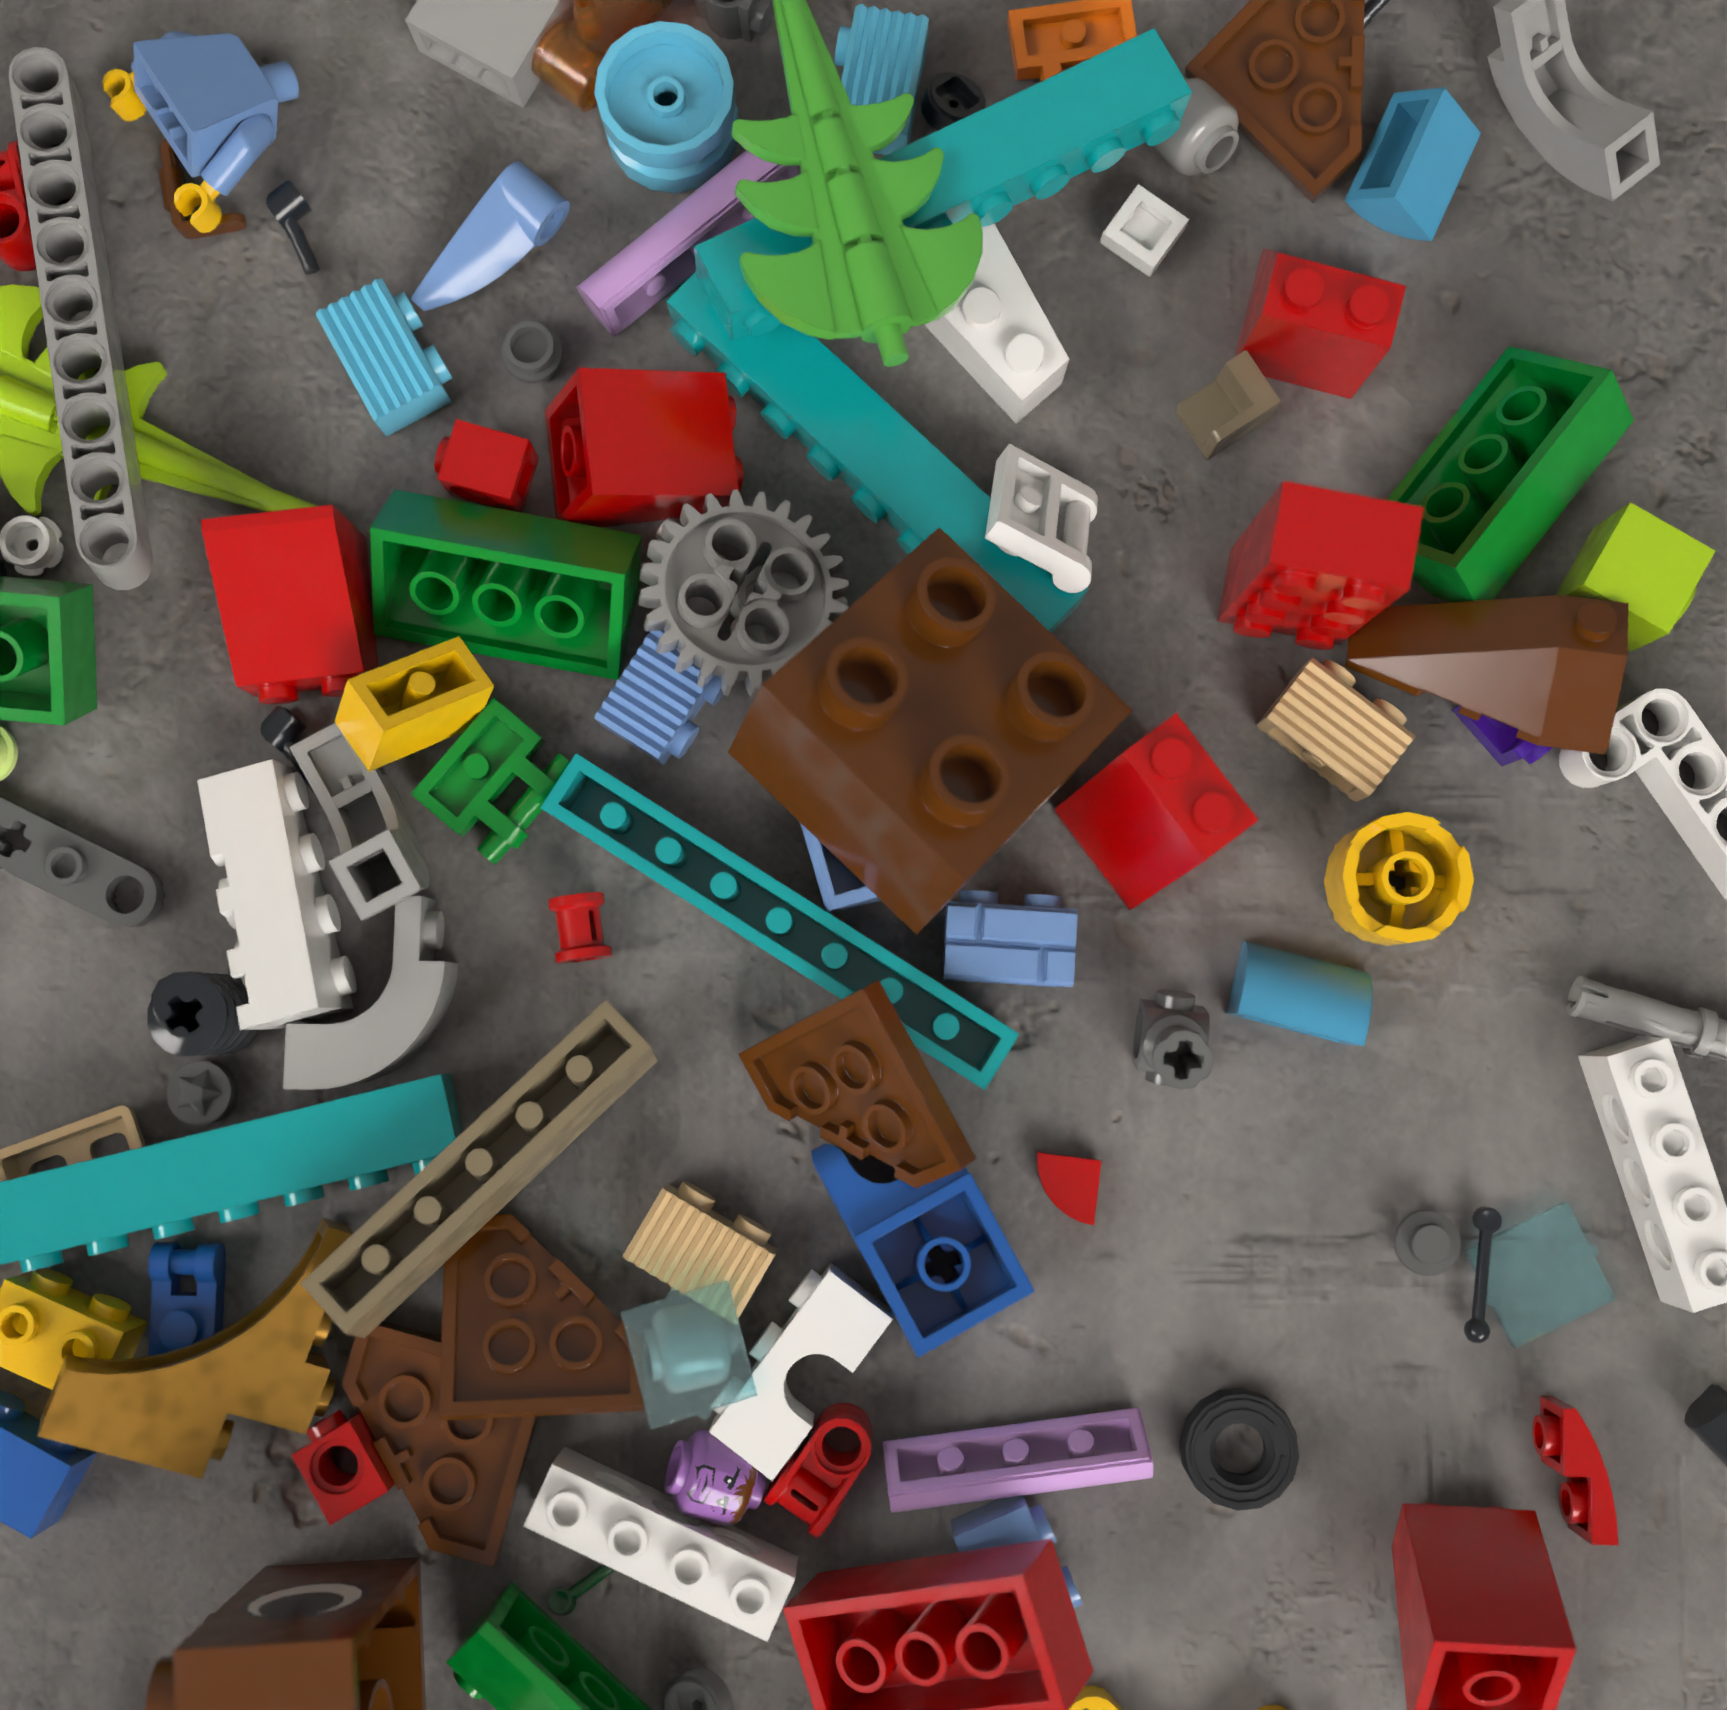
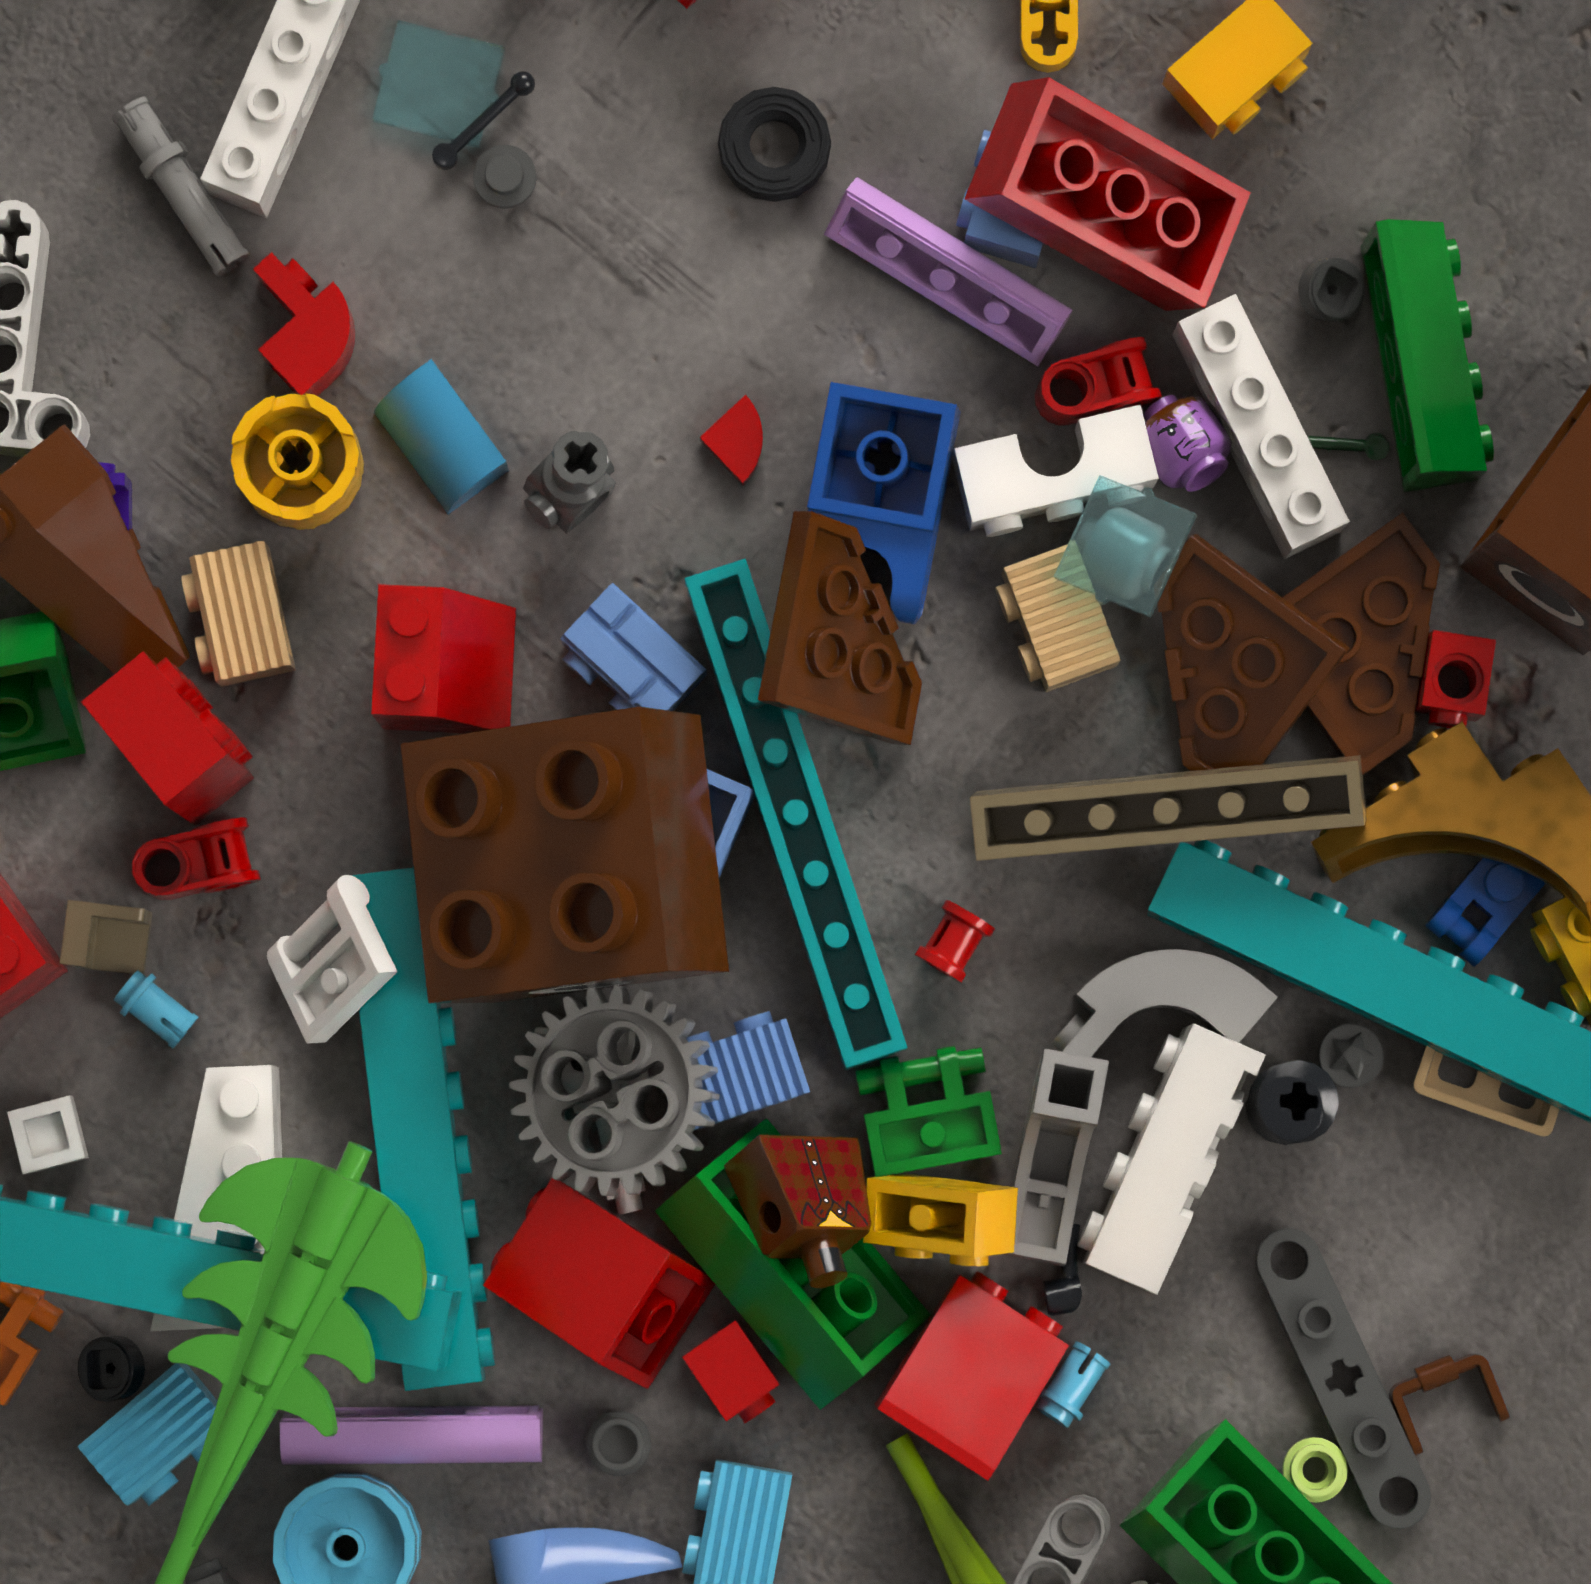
camera: 145 degrees left, 0 degrees up
none -> medium azure pin [114,970,199,1049]
none -> red piece [132,817,261,900]
none -> red brick [253,252,355,396]
none -> reddish brown torso [724,1135,871,1288]
none -> medium azure pin [1035,1341,1111,1428]

